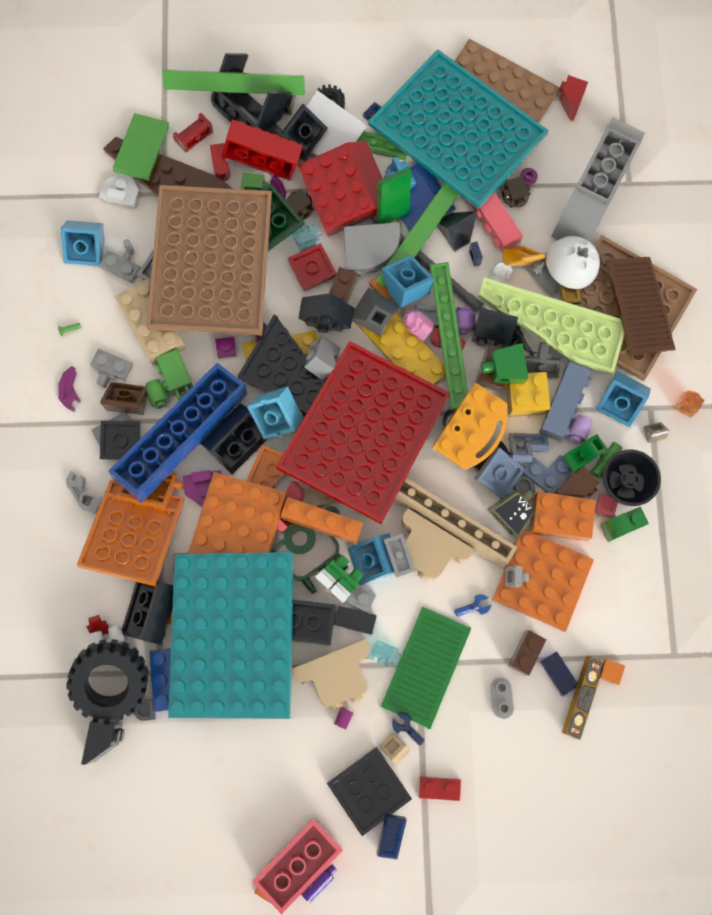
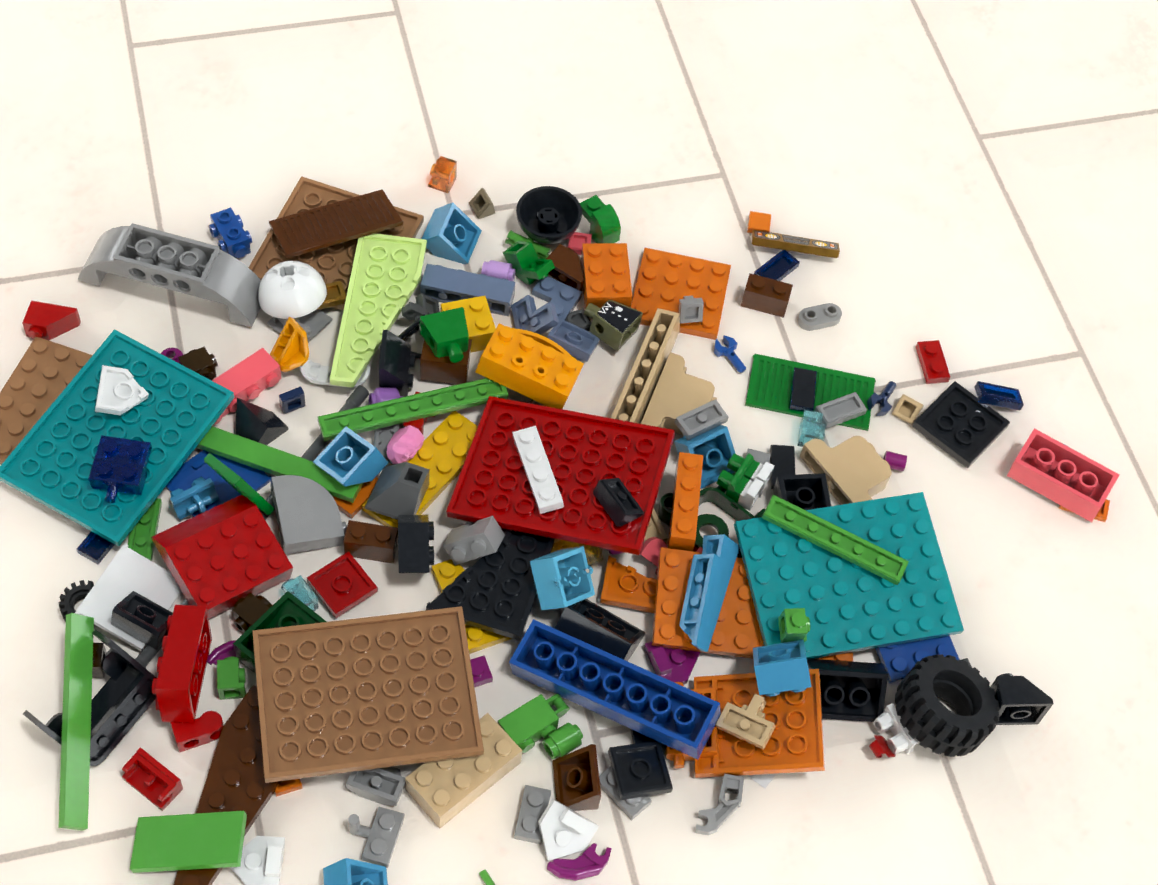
camera: 105 degrees left, 20 degrees down
none -> clear blue plate [88,435,152,503]
none -> white plate [95,365,149,415]
none -> blue brick [209,207,252,258]
none -> white plate [512,426,564,514]
none -> white plate [538,798,599,861]
none -> black slope [593,478,644,527]
none -> dark azure wedge [679,534,739,652]
none -> tan hinge [716,694,776,750]
none -> dark azure slope [753,639,812,696]
none -> bright green tile [762,495,909,585]
none -> bright green brick [778,608,810,643]
none -> black tile [789,367,817,413]
none -> light grey tile [815,392,867,429]

